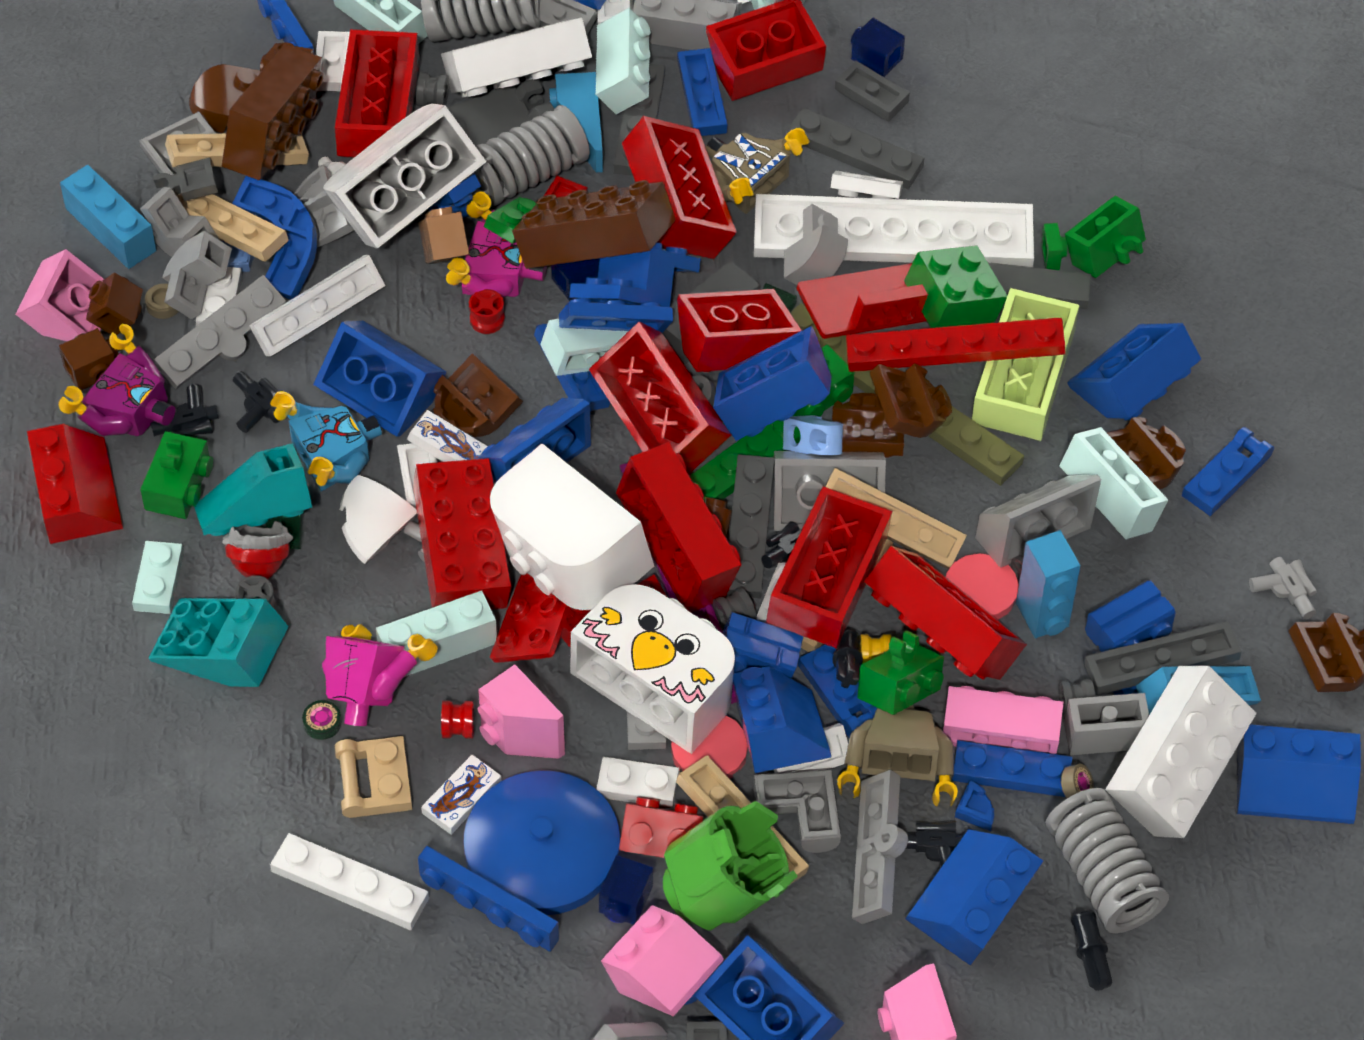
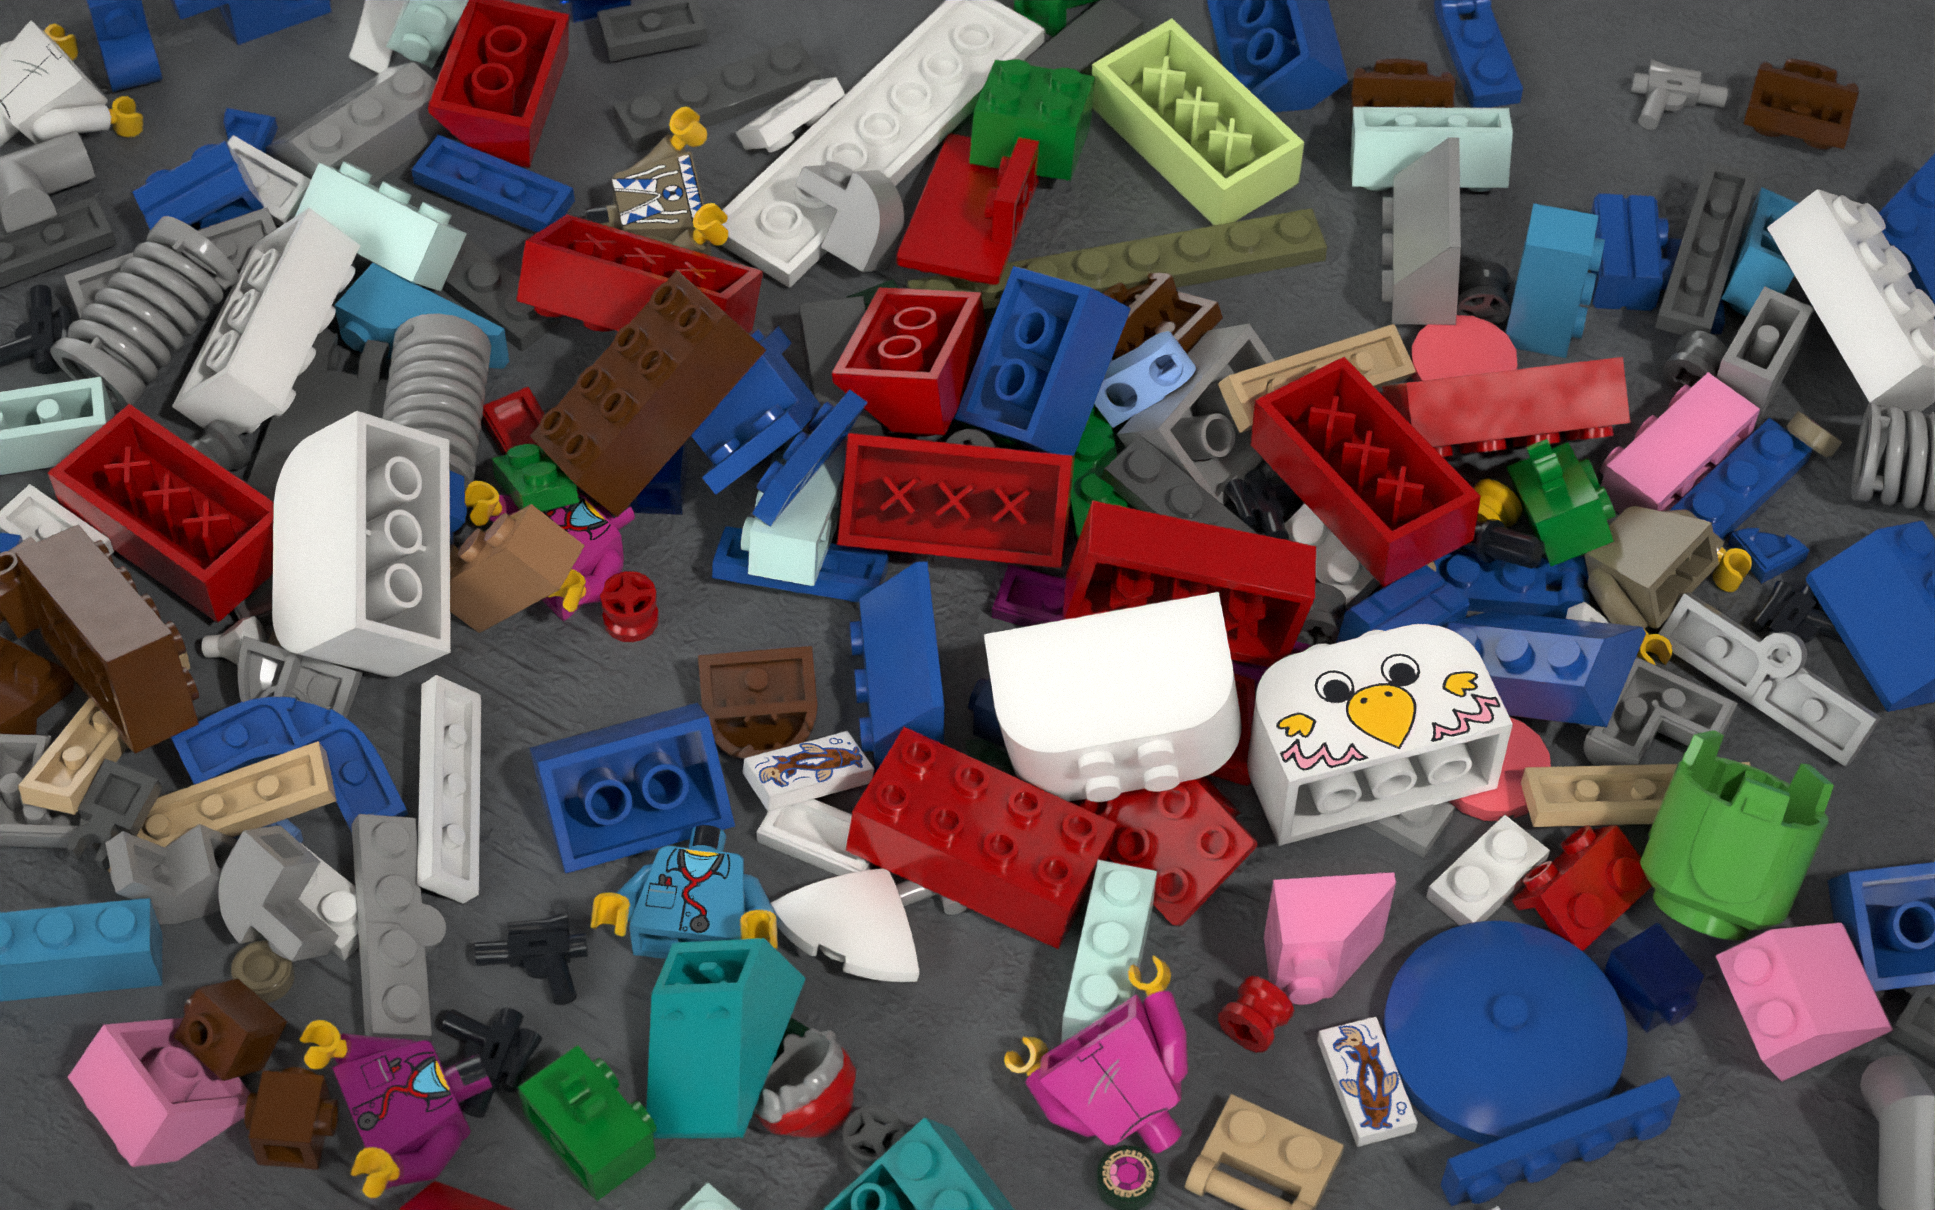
camera: 55 degrees left, 0 degrees up
red plate [846,317,1065,372] -> none
reddish brown slope [870,363,952,438] -> none

